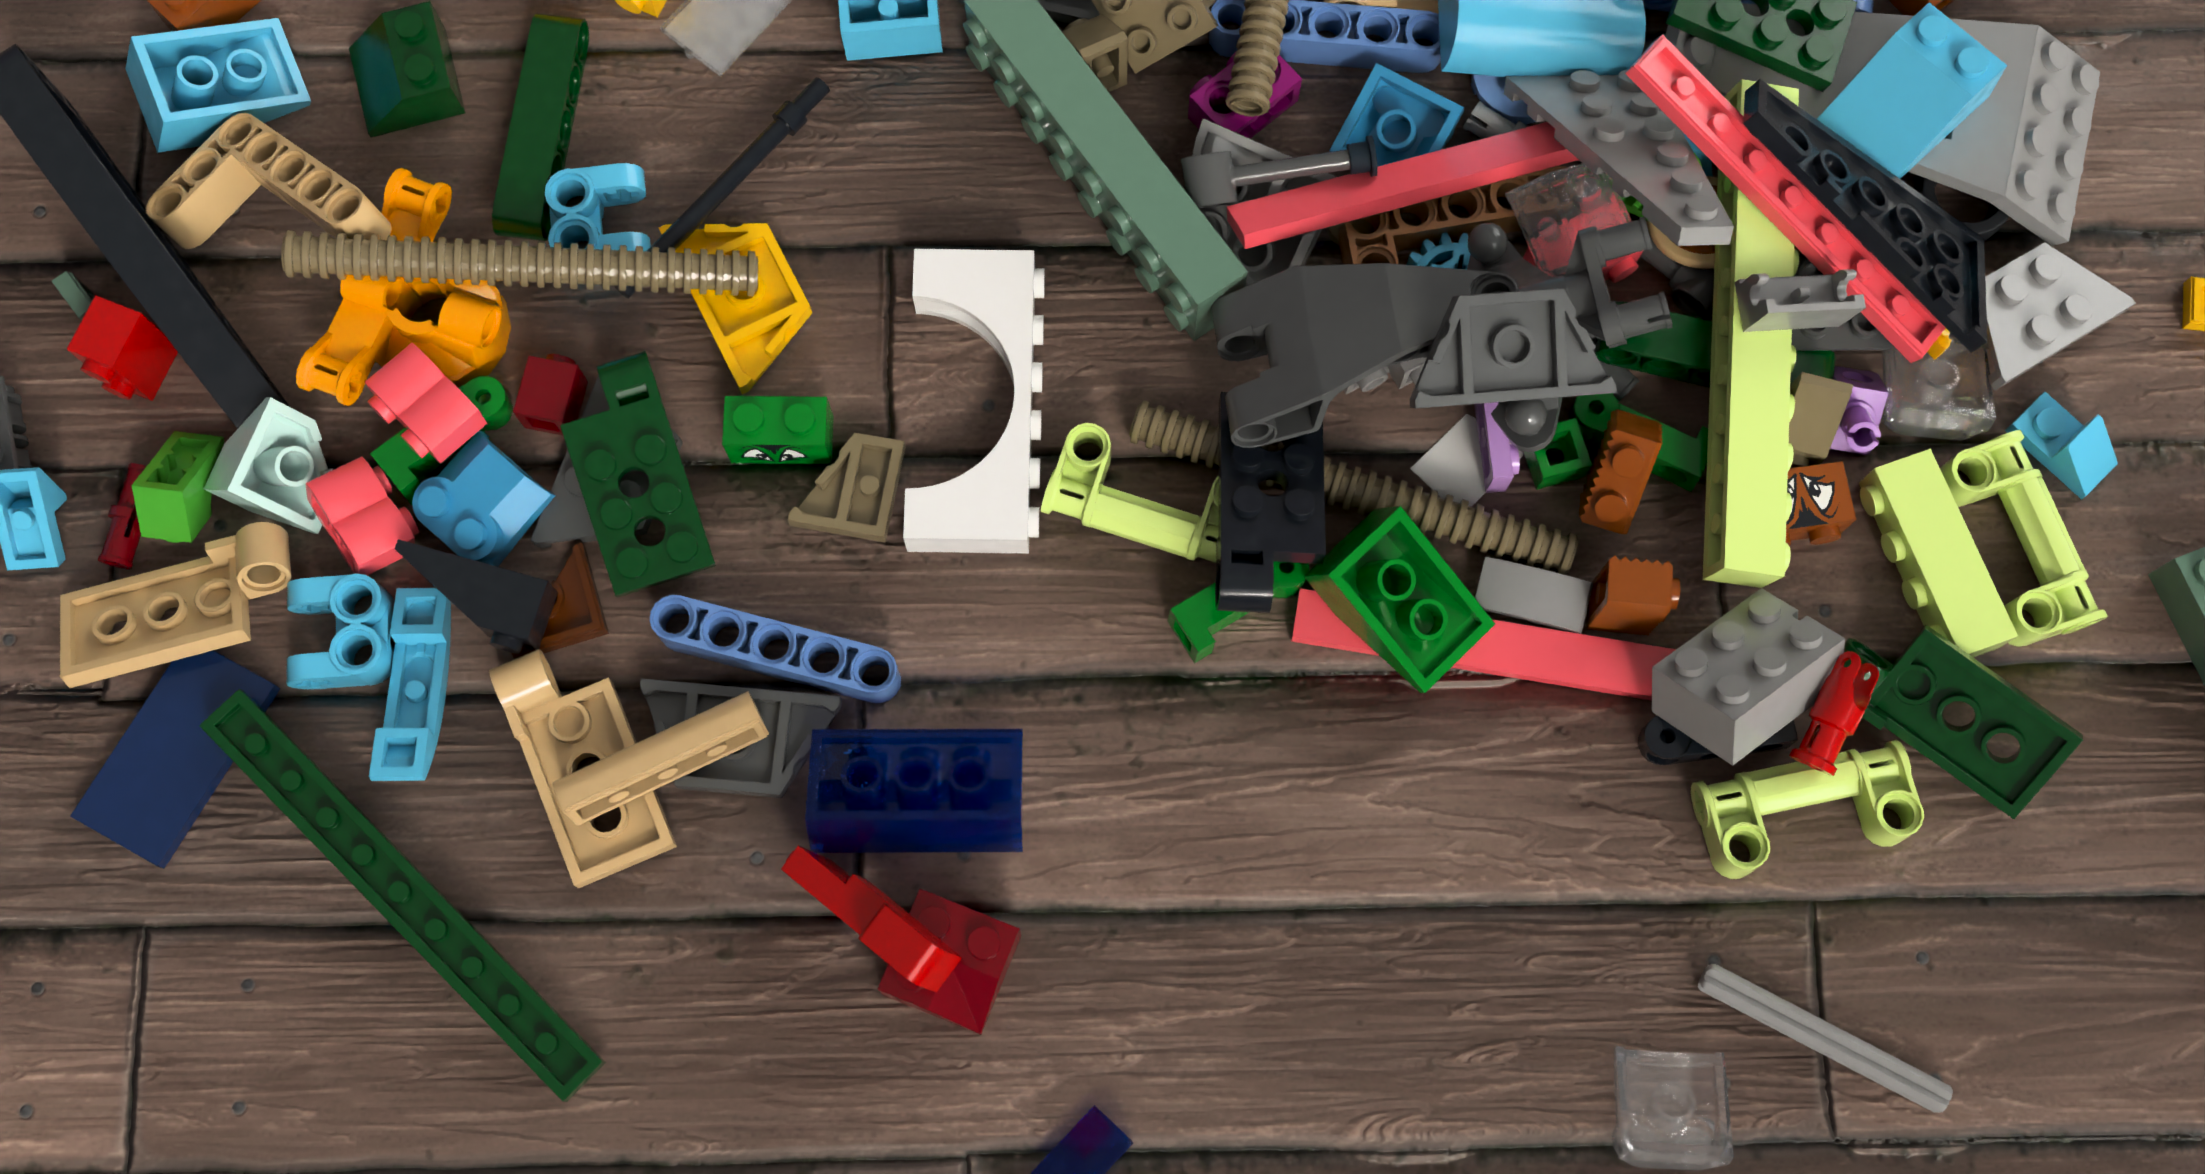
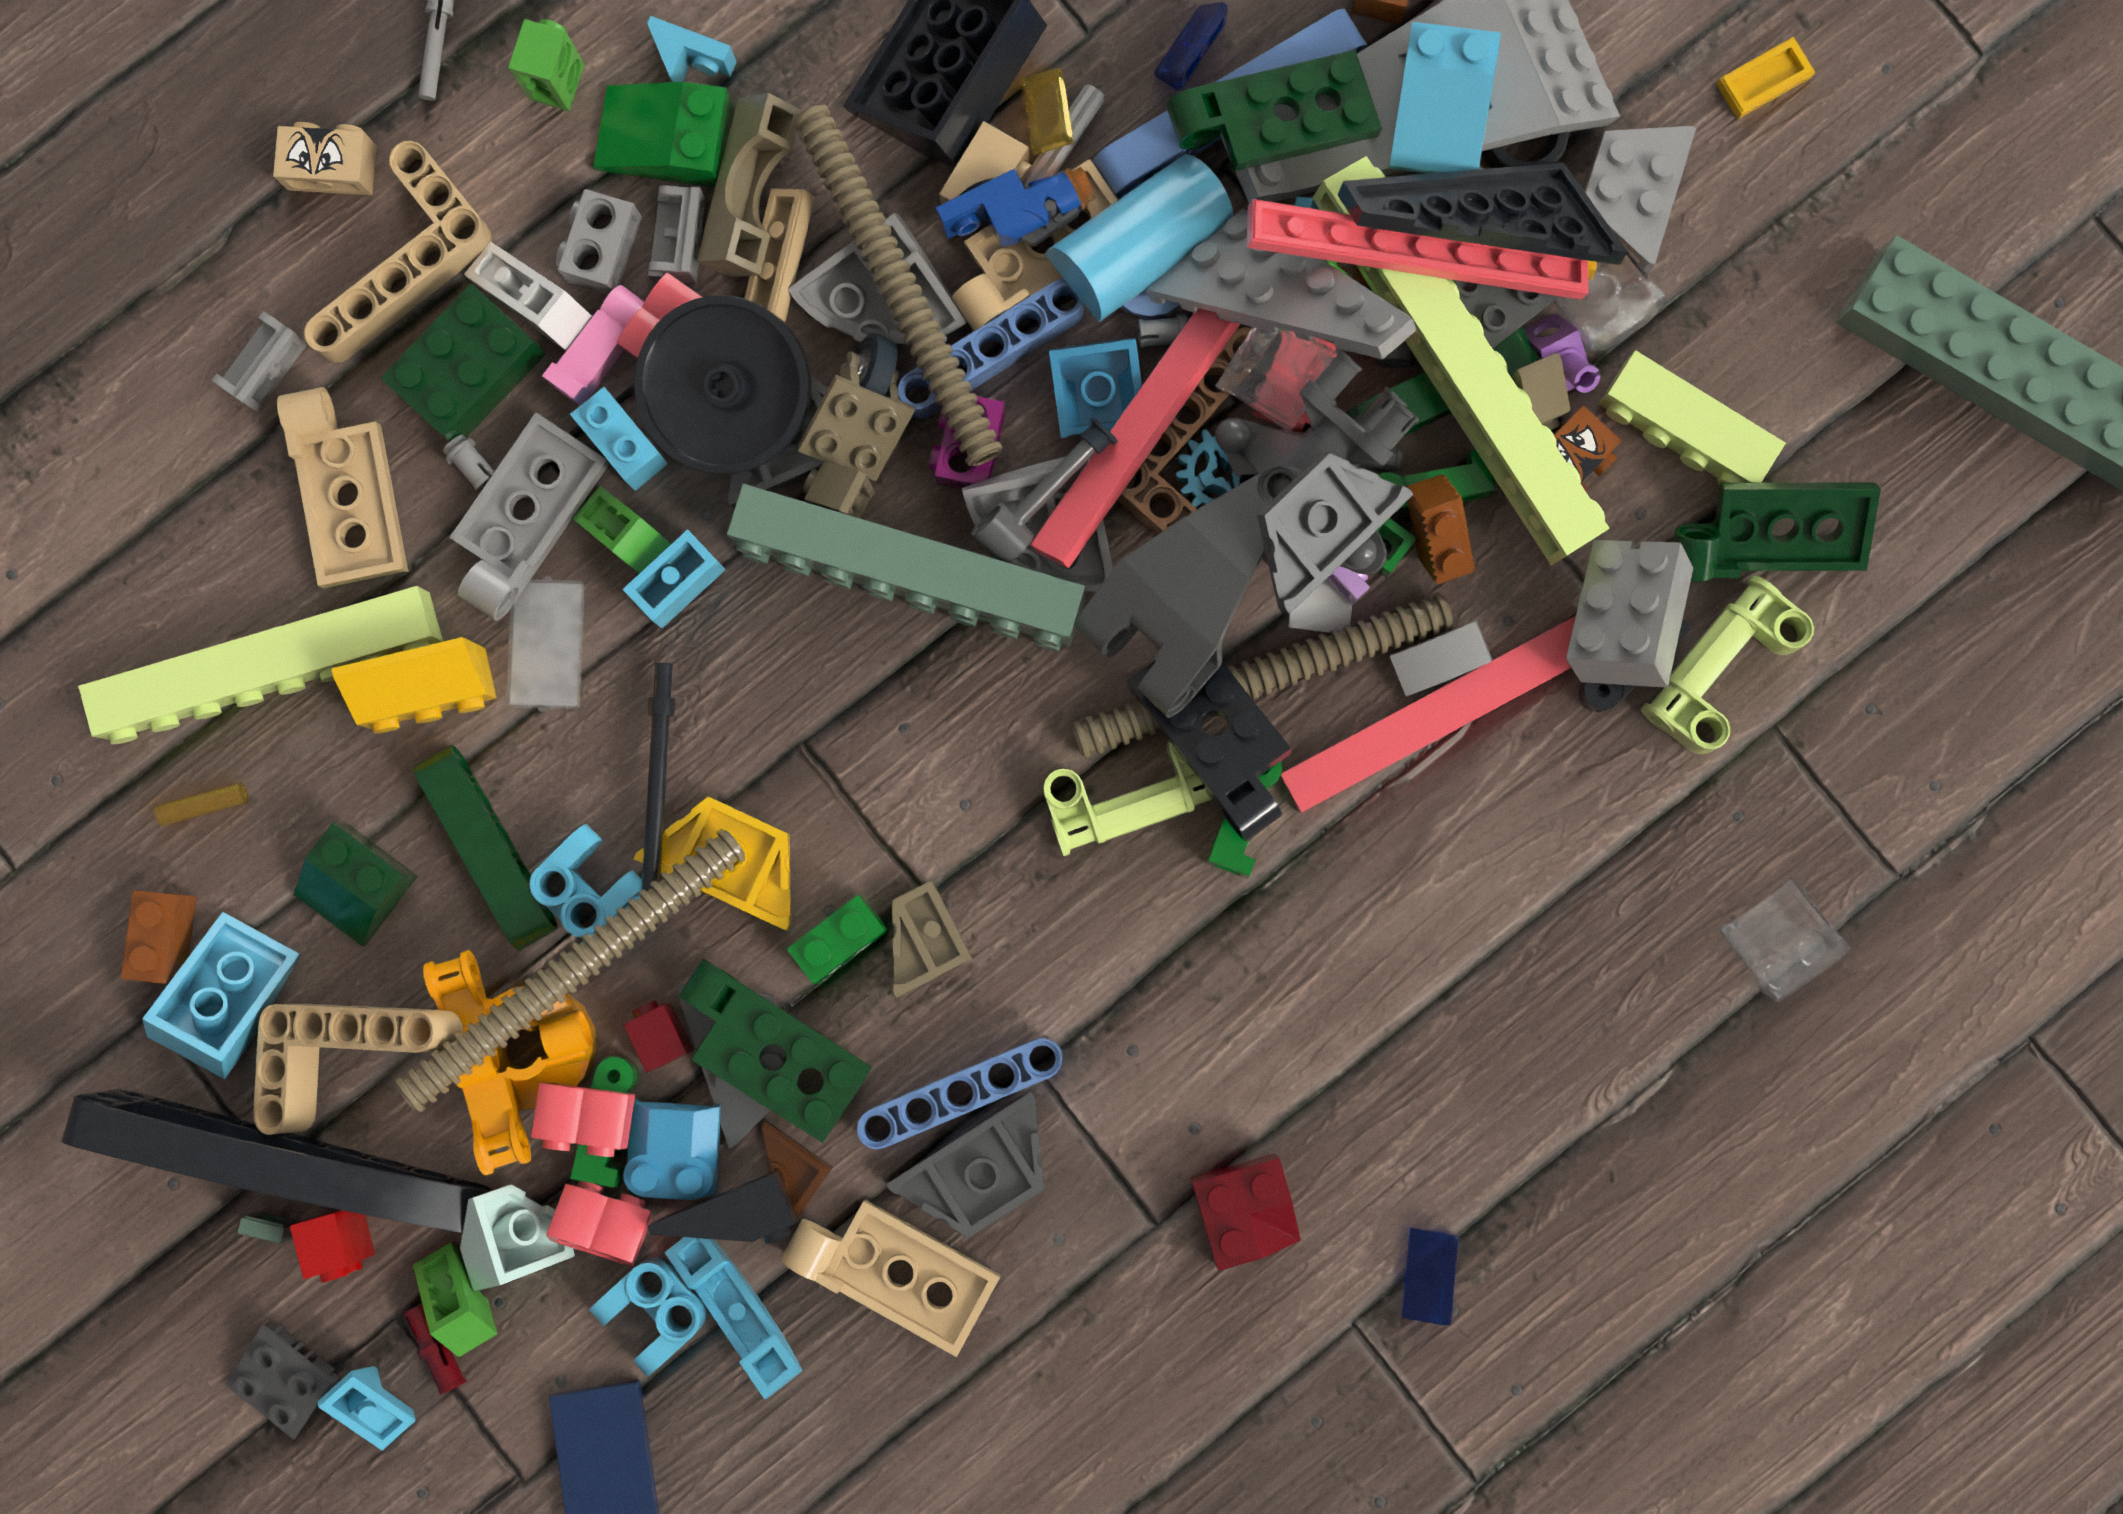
camera: 30 degrees left, 10 degrees up
tan hinge [60,522,291,688] -> none
dark green plate [199,689,606,1102] -> none
tan brick [552,691,769,826] -> none
red piece [781,845,962,993] -> none
clear blue slope [805,729,1024,853] -> none
white arch [903,249,1045,554] -> none
green slope [1304,506,1495,693] -> none
dark orange brick [1586,555,1680,636] -> none
light grey axle [1698,964,1953,1113] -> none
light grey hinge [1735,269,1866,332] -> none
red piece [1789,651,1879,776] -> none
yellowish green piece [1940,430,2108,647] -> none
medium azure slope [2005,392,2118,500] -> none

